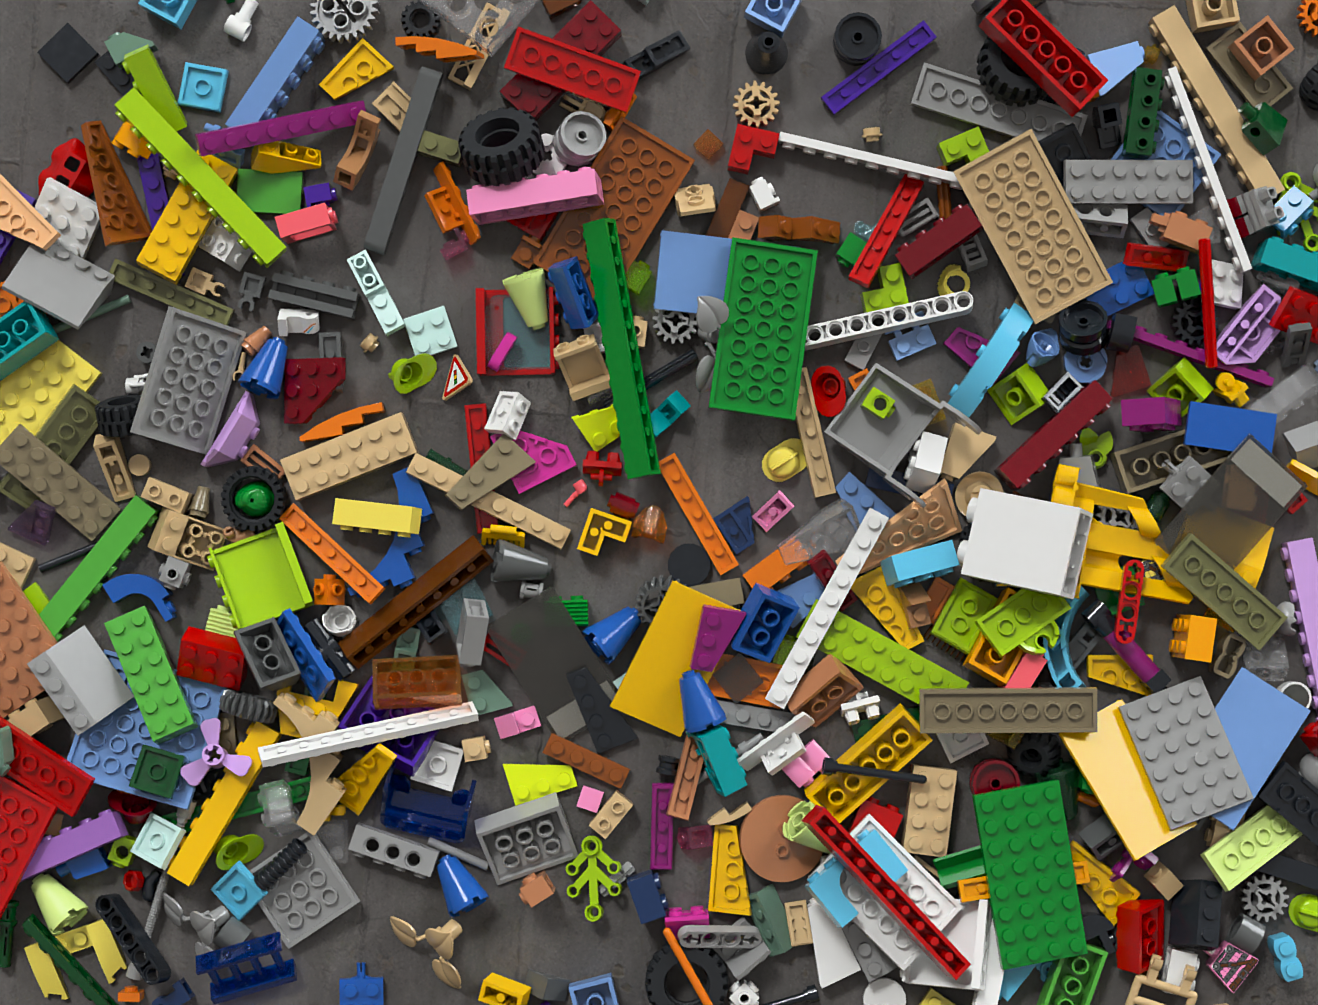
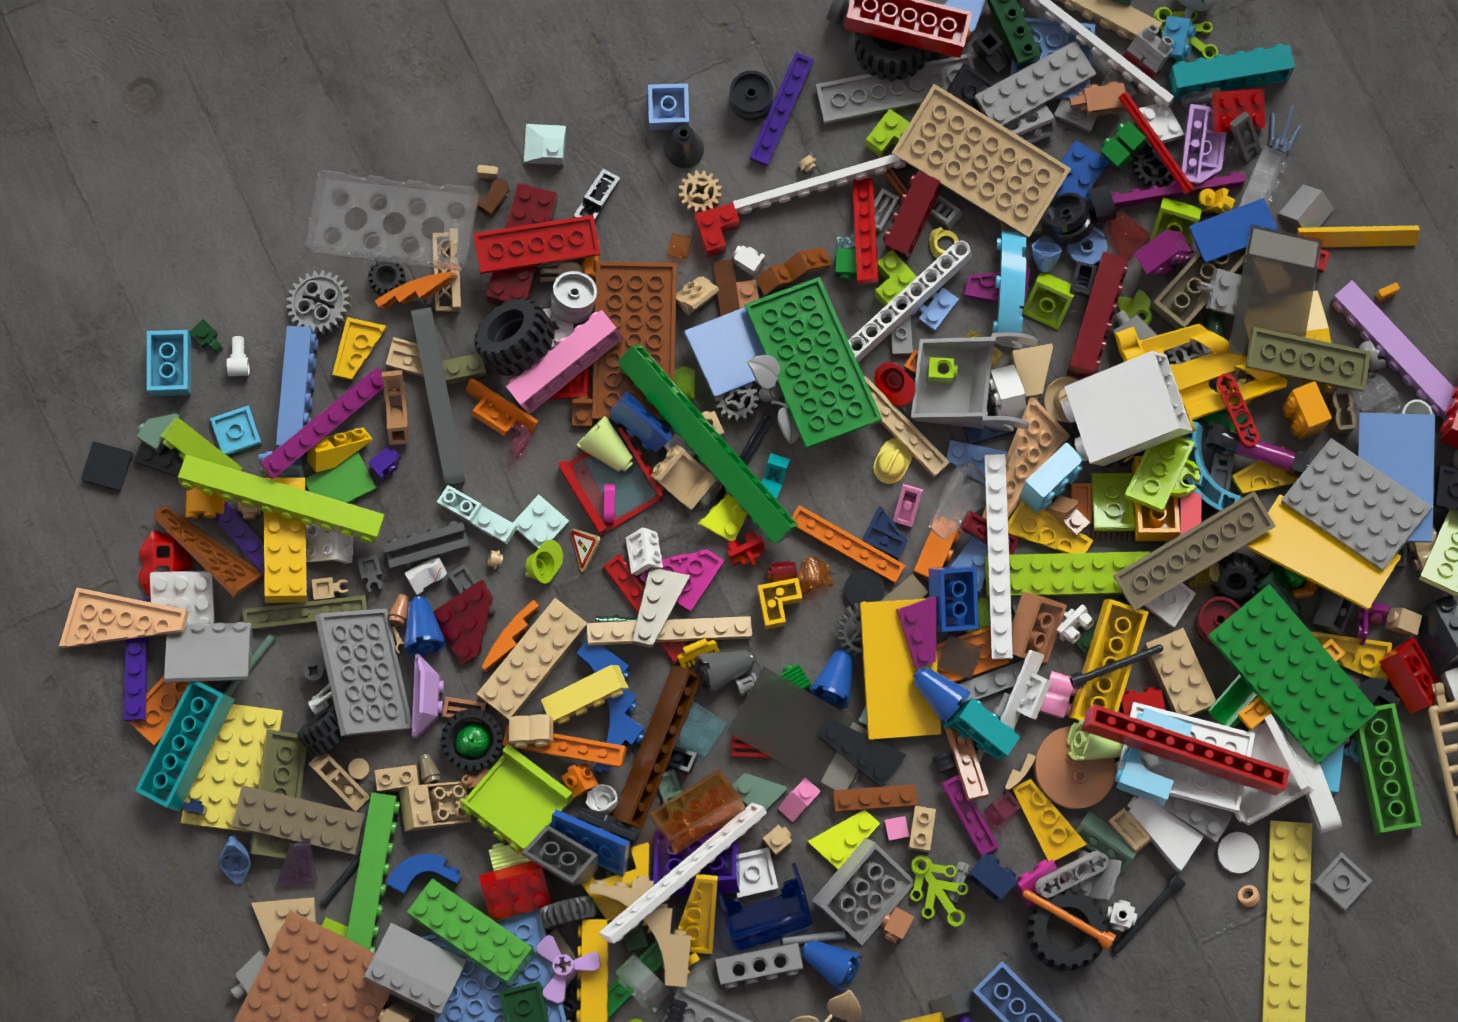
camera: 35 degrees left, 10 degrees down
light grey brick [158,556,193,590] -> none
coral window [275,203,338,244] -> none
light grey window [456,598,489,667] -> none
coral hand [564,479,587,507] -> none
red plate [1123,242,1189,271] -> none
none -> tan brick [509,714,553,748]

